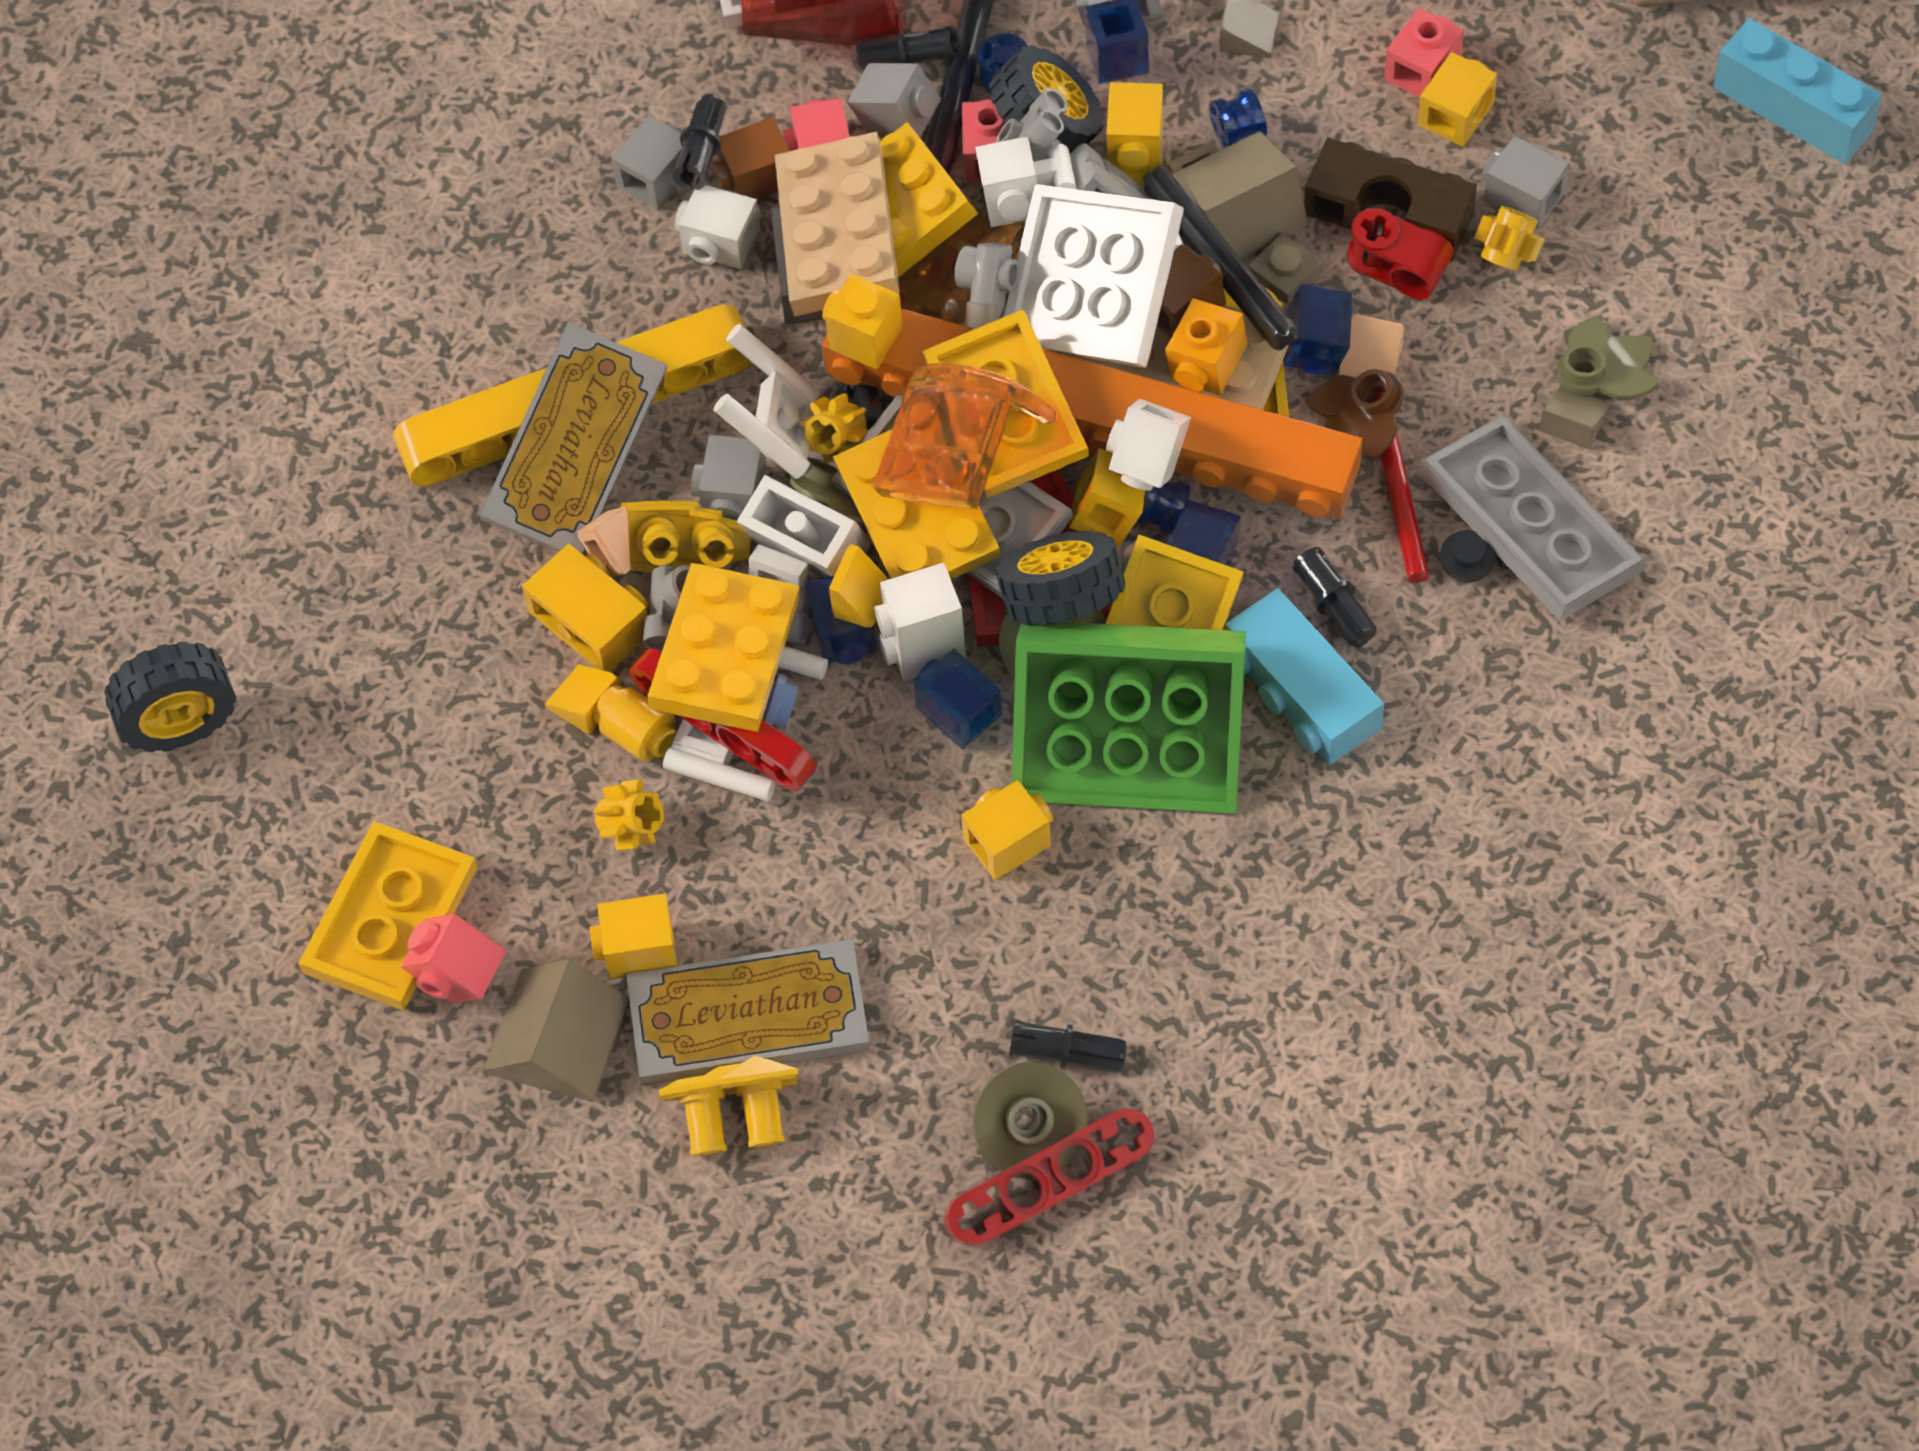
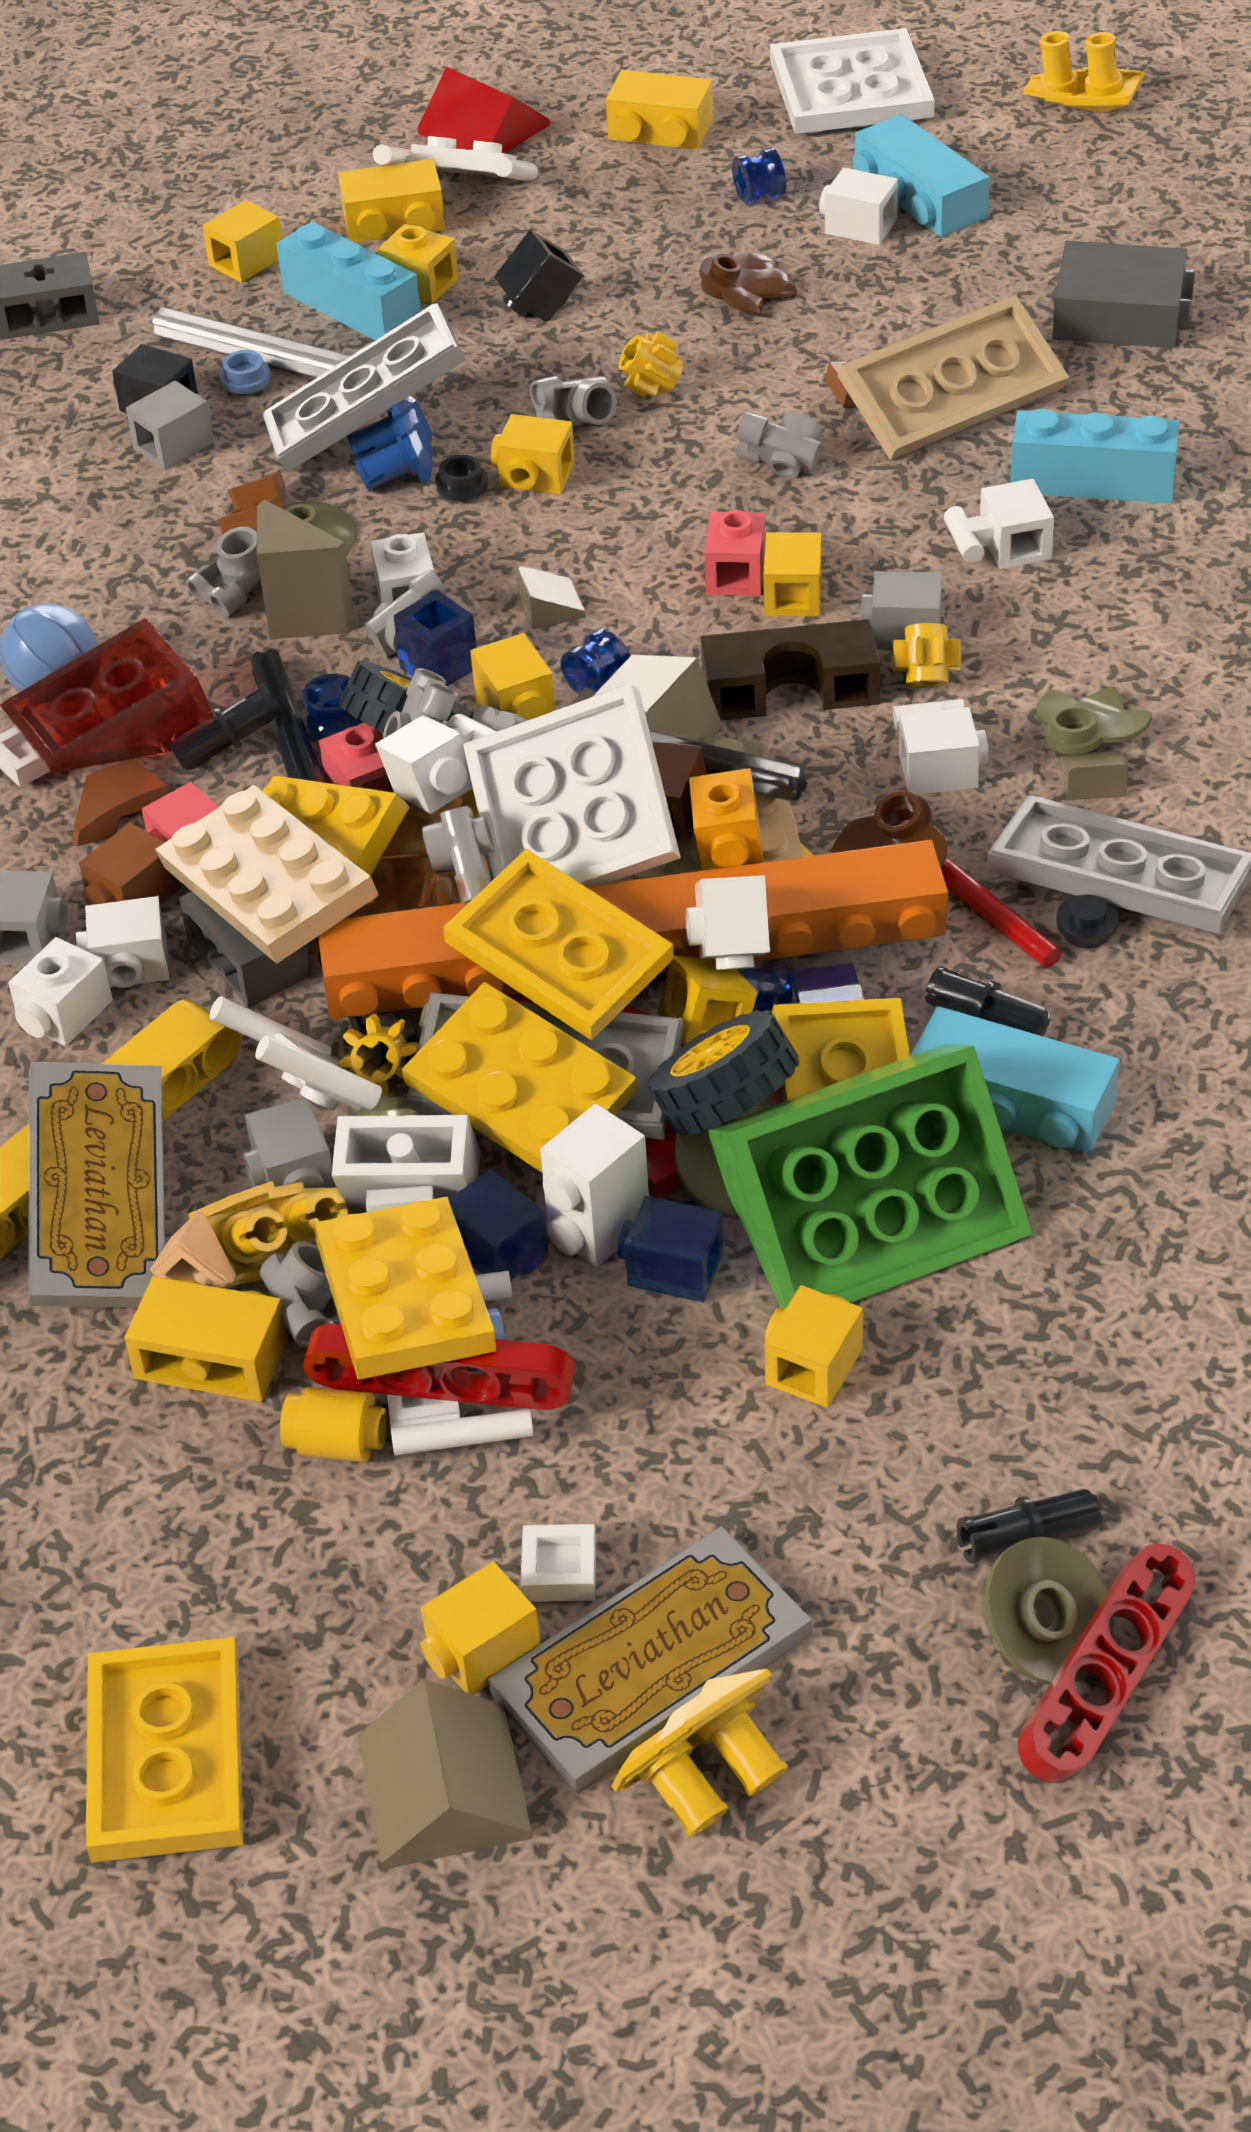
camera: 30 degrees left, 15 degrees down
coral brick [401,913,506,1004] -> none
yellow slope [545,664,621,735] -> none
yellow gear [594,779,665,851] -> none
black axle [673,93,727,190] -> none
yellow brick [822,273,903,370] -> none
yellow slope [829,544,888,628] -> none
light grey brick [847,63,941,138] -> none
clear orange piece [872,363,1057,510] -> none
clear blue brick [1283,284,1352,375] -> none
light nougat slope [1338,314,1404,378] -> none
red piece [1346,208,1454,300] -> none
none -> white brick [8,937,113,1046]
none -> dark orange slope [72,759,169,846]
none -> white plate [521,1524,596,1602]
none -> white brick [893,699,988,794]
none -> white brick [944,479,1054,569]

